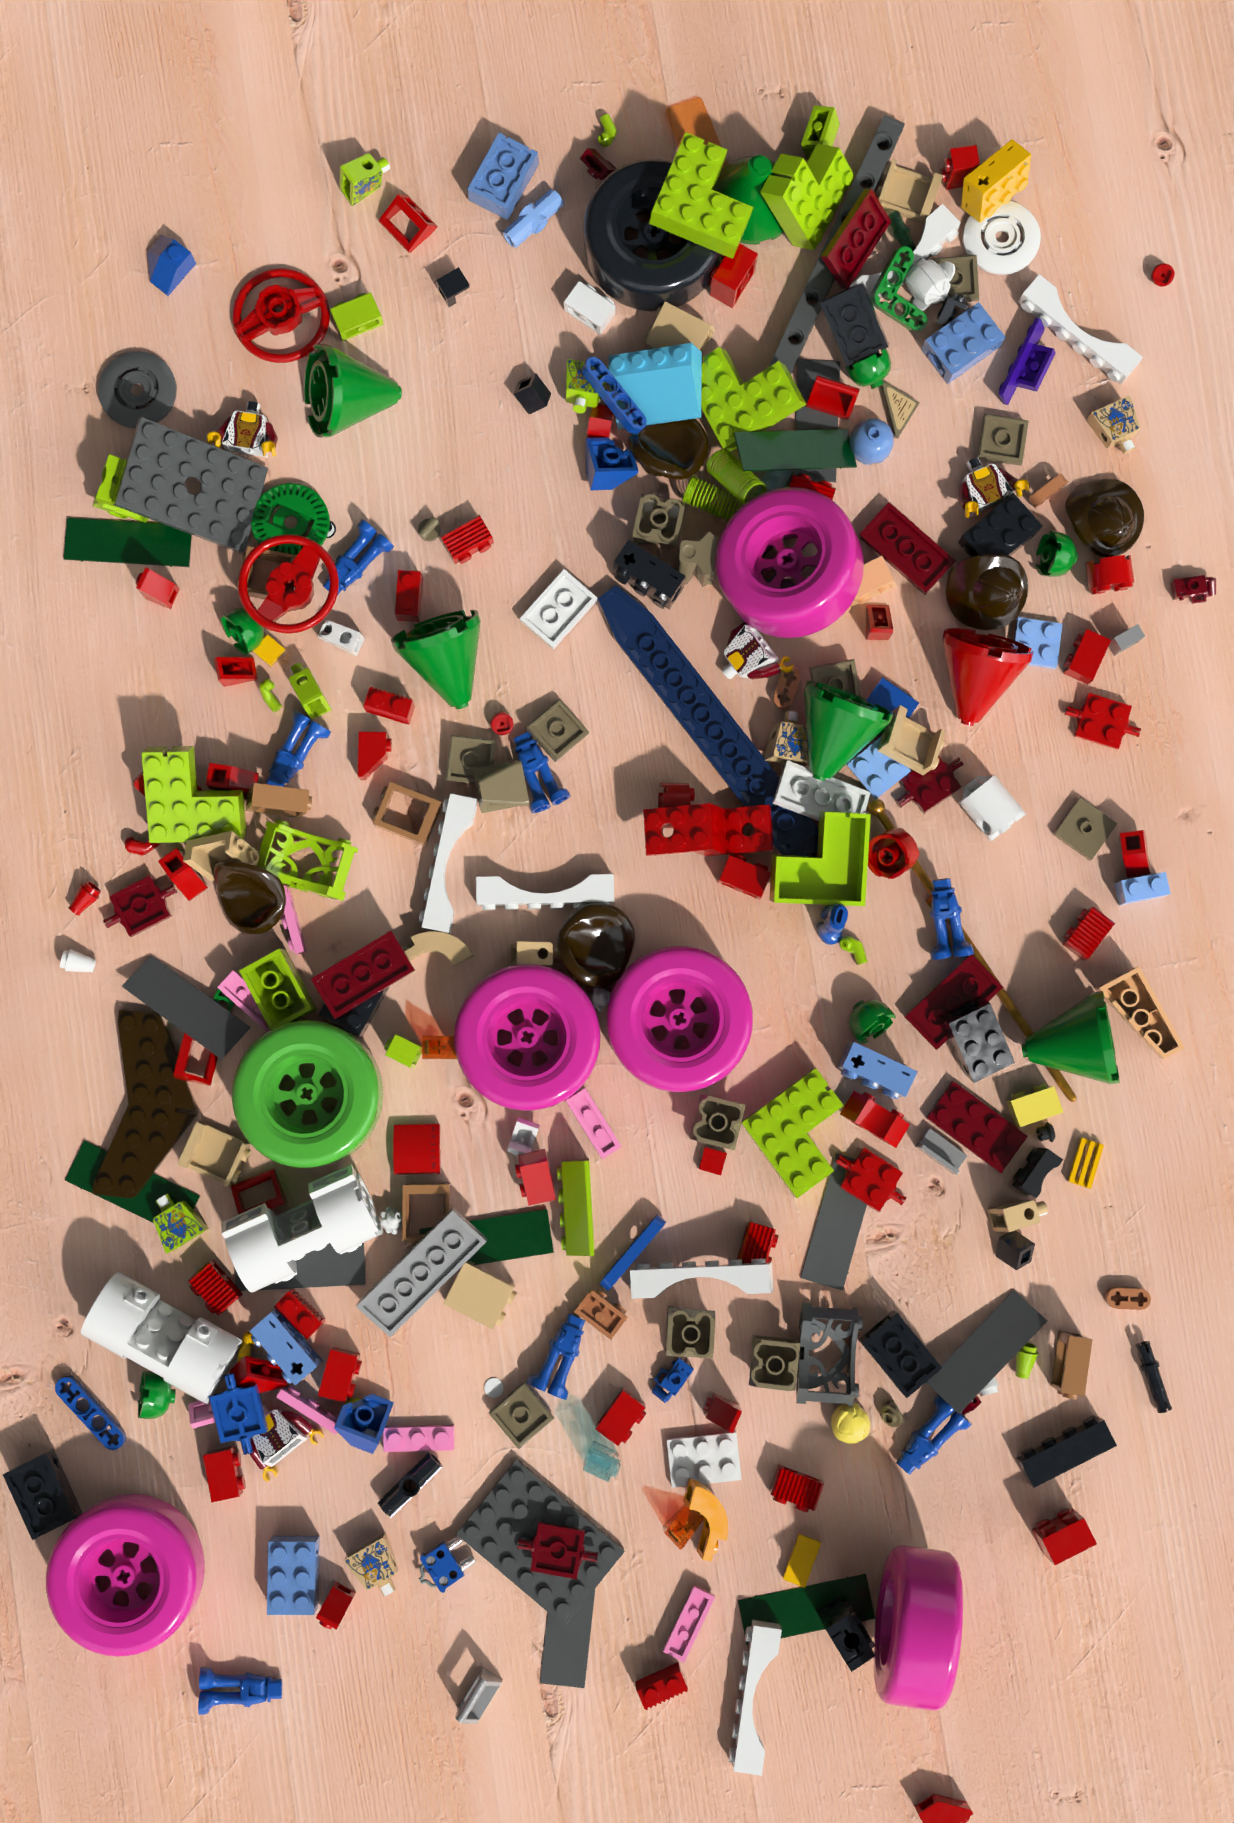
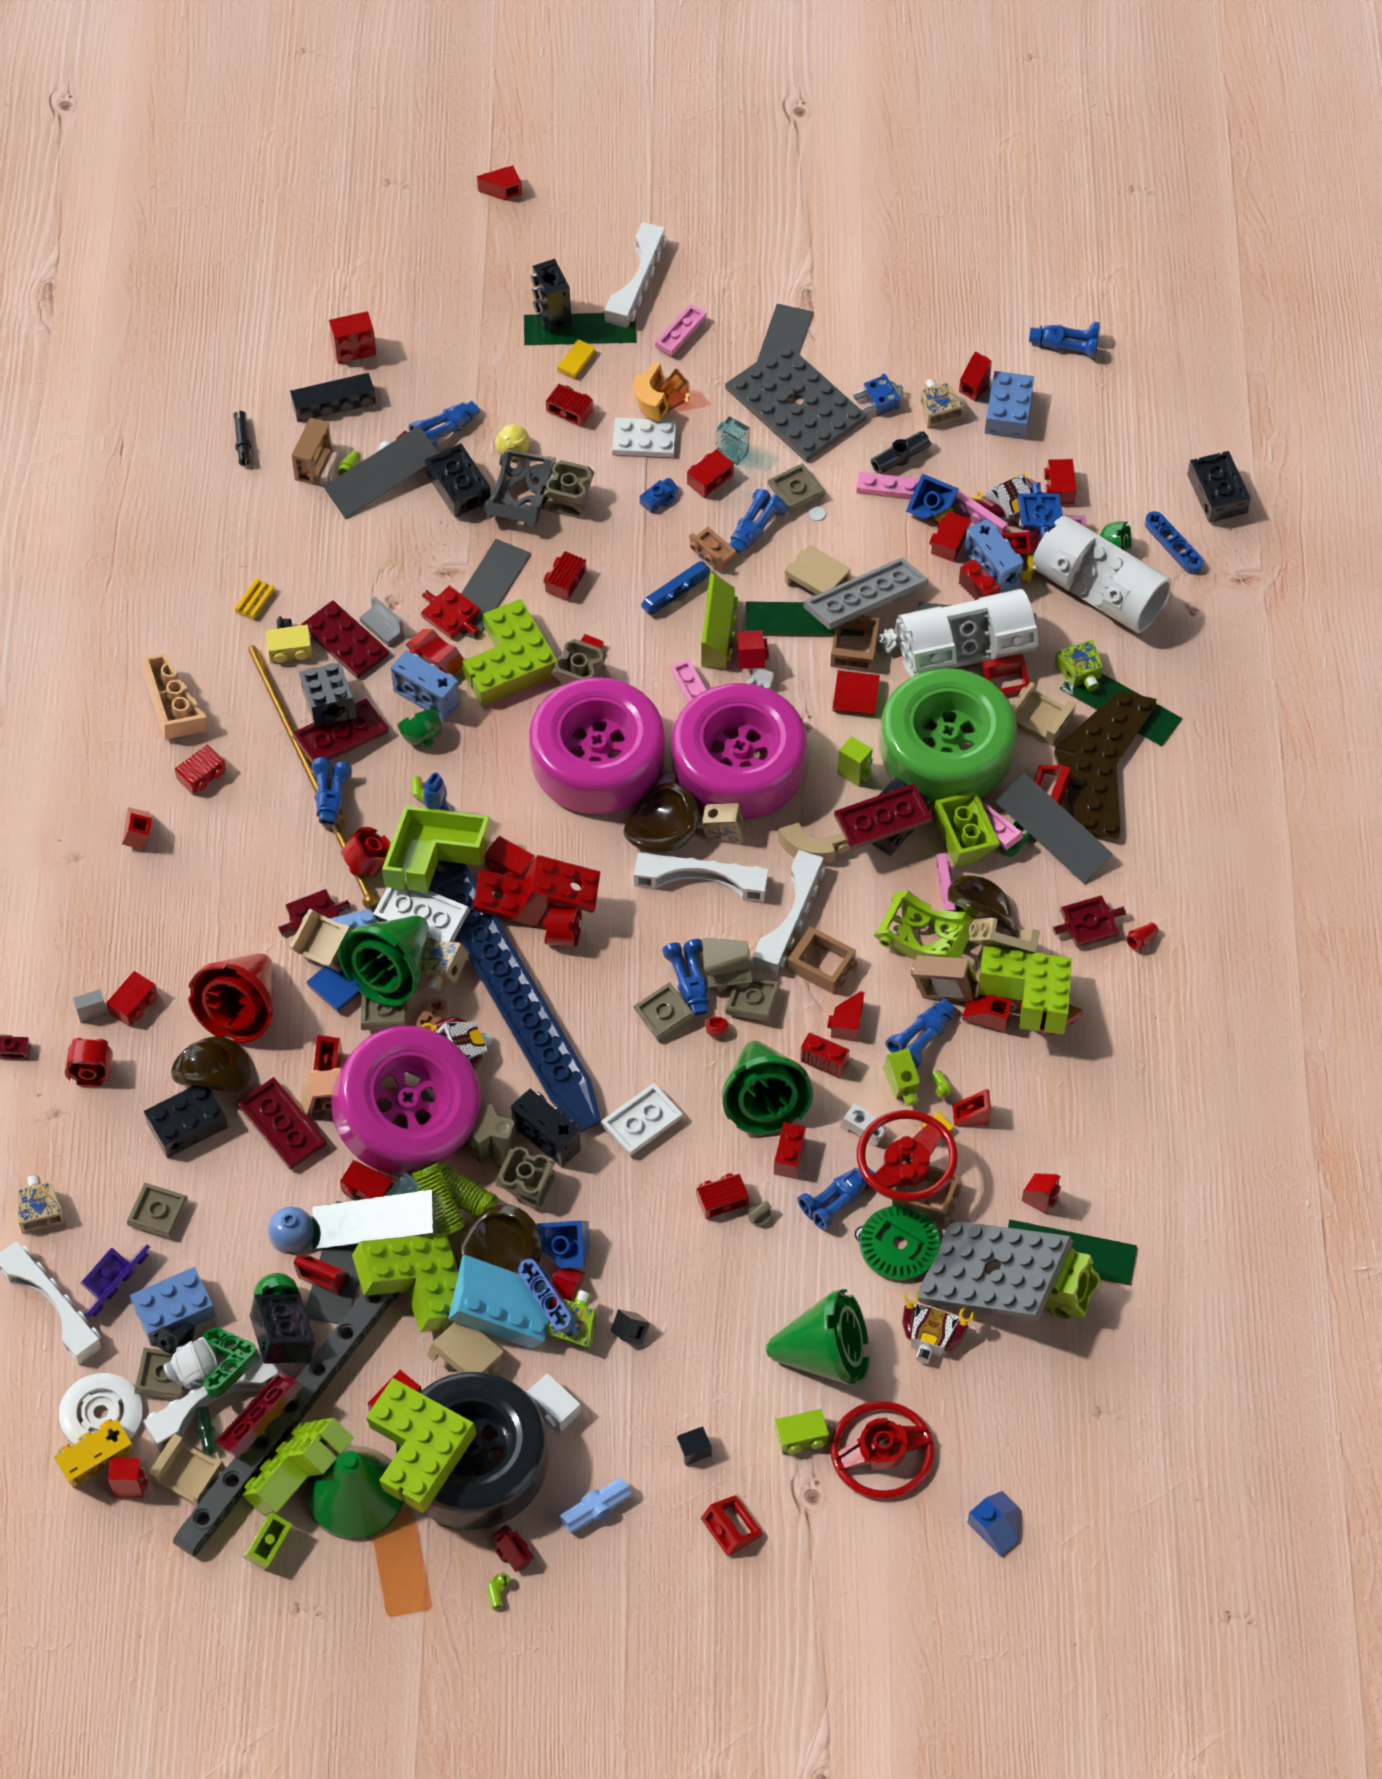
camera: 165 degrees left, 25 degrees down
dark pink wheel [46,1494,205,1657] -> none
white cone [60,949,96,973] -> none
dark grey piece [98,352,177,428] -> none
red arm [124,837,160,856] -> none
red slope [158,848,208,901] -> none
red brick [188,1260,243,1315] -> none
green cylinder [220,608,264,655] -> none
lime torso [340,153,390,206] -> none
clear orange slope [422,1035,457,1060] -> none
light grey tile [455,1667,503,1724] -> none
medium blue piece [467,132,539,220] -> none
dark red plate [517,1521,598,1579] -> none
white arch [630,1258,774,1299] -> none
red brick [635,1662,688,1710] -> none
dark tan piece [665,1306,715,1358] -> none
red slope [702,1393,742,1433] -> none
dark pink wheel [873,1545,963,1711] -> none
dark tan plate [881,1400,905,1427] -> none
tile [882,382,920,439] -> none
torso [958,457,1030,518] -> none
white cylinder [959,775,1026,841] -> none
tan torso [987,1200,1048,1232] -> none
black panel [995,1231,1035,1270] -> none
black brick [1012,1148,1063,1198] -> none
light blue plate [1014,617,1063,669] -> none
green cone [1021,991,1120,1084] -> none
nougat beam [1028,473,1068,508] -> none
green cylinder [1036,531,1078,577] -> none
dark tan plate [1053,797,1117,861] -> none
red plate [1064,693,1141,750] -> none
dark brown piece [1065,479,1144,557] -> none
nougat beam [1104,1287,1151,1310] -> none
light blue brick [1114,872,1171,906] -> none

